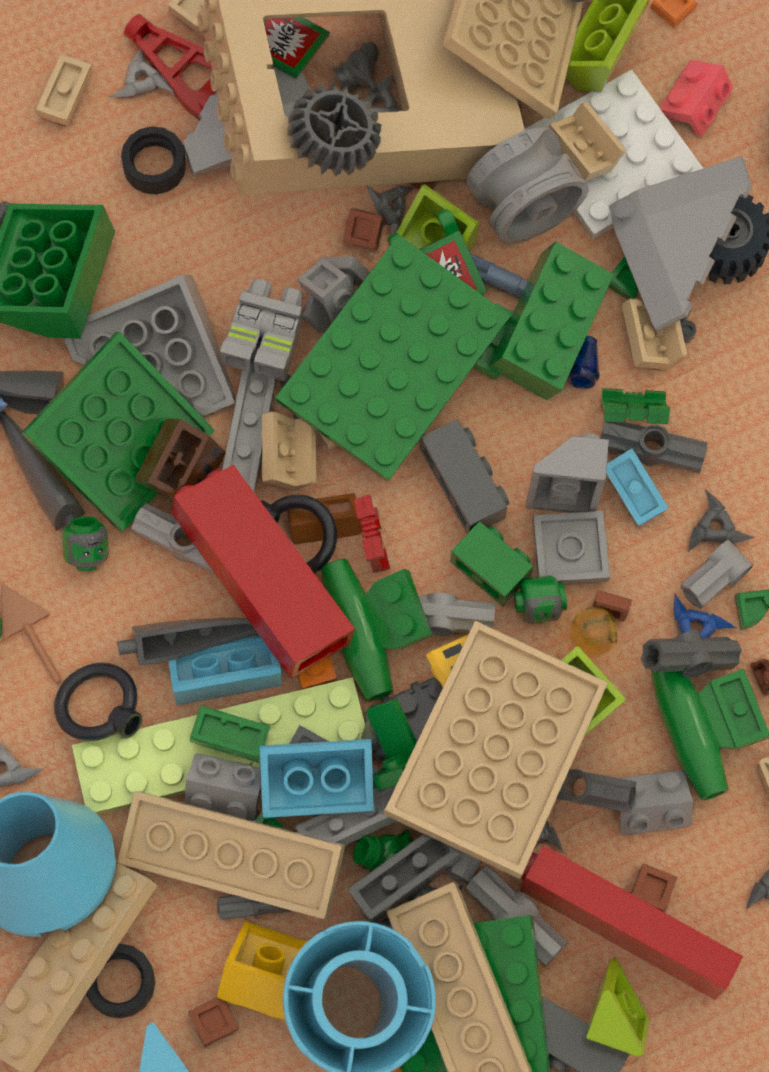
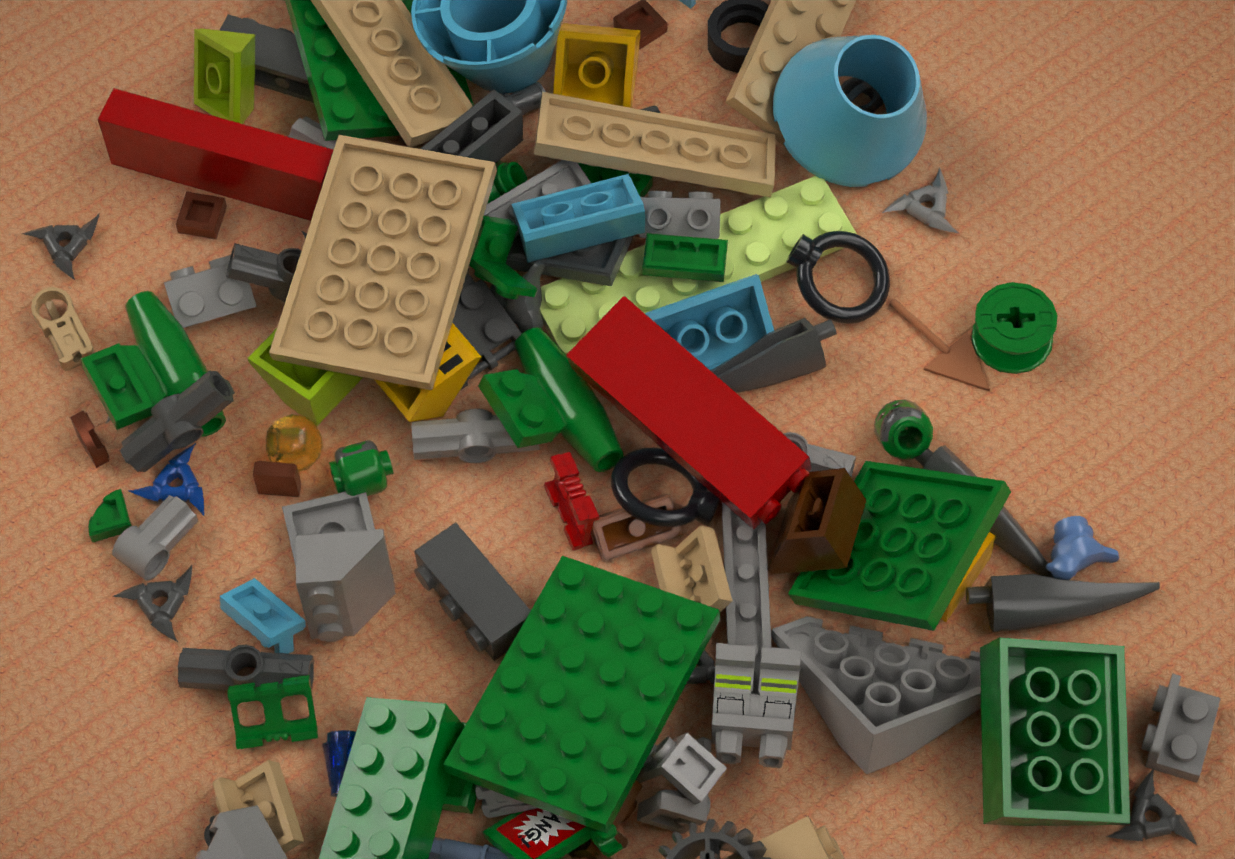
camera: 175 degrees right, 10 degrees down
green brick [450,521,533,607] -> none

